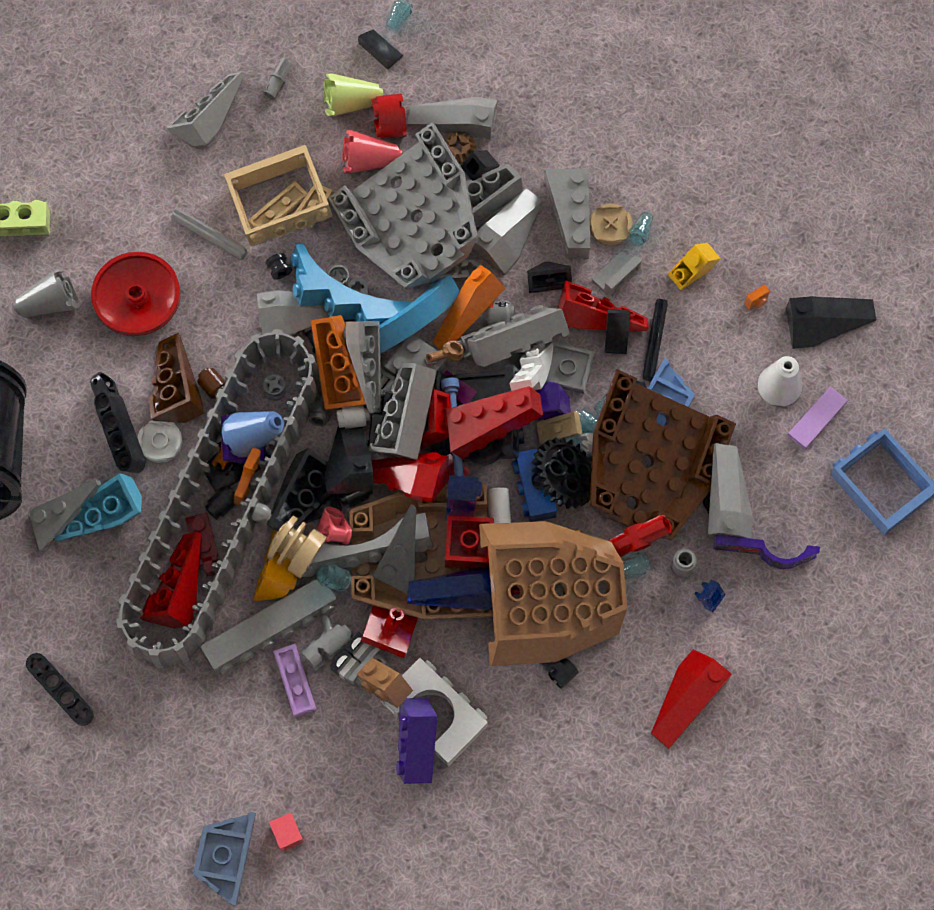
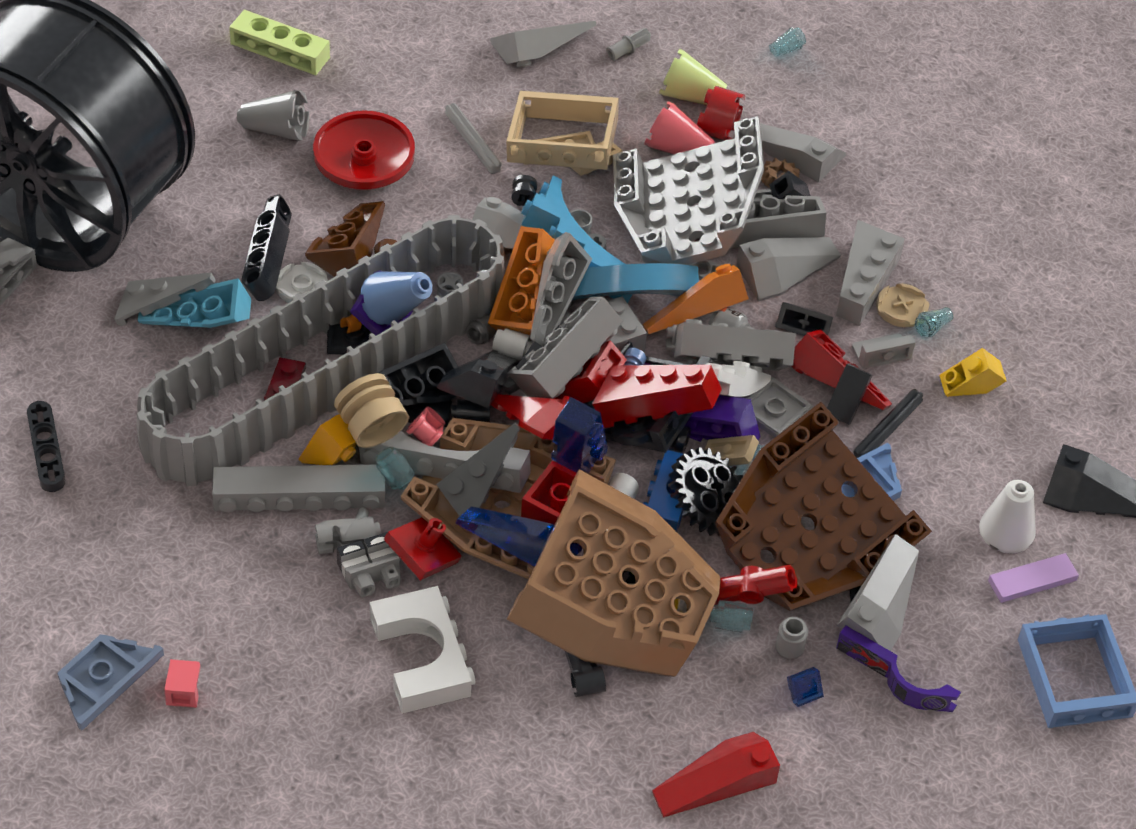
camera: 25 degrees right, 20 degrees down
red wedge [140,532,201,629] -> none
black brick [205,486,237,520] -> none
orange tile [234,447,261,506] -> none
light grey hinge [252,503,271,523] -> none
lavender tile [273,644,317,718] -> none
medium nougat brick [357,658,413,708] -> none
black slope [358,29,403,69] -> none
dark purple wedge [396,698,438,784] -> none
medium nougat plate [426,340,464,363] -> none
orange plate [744,284,770,310] -> none

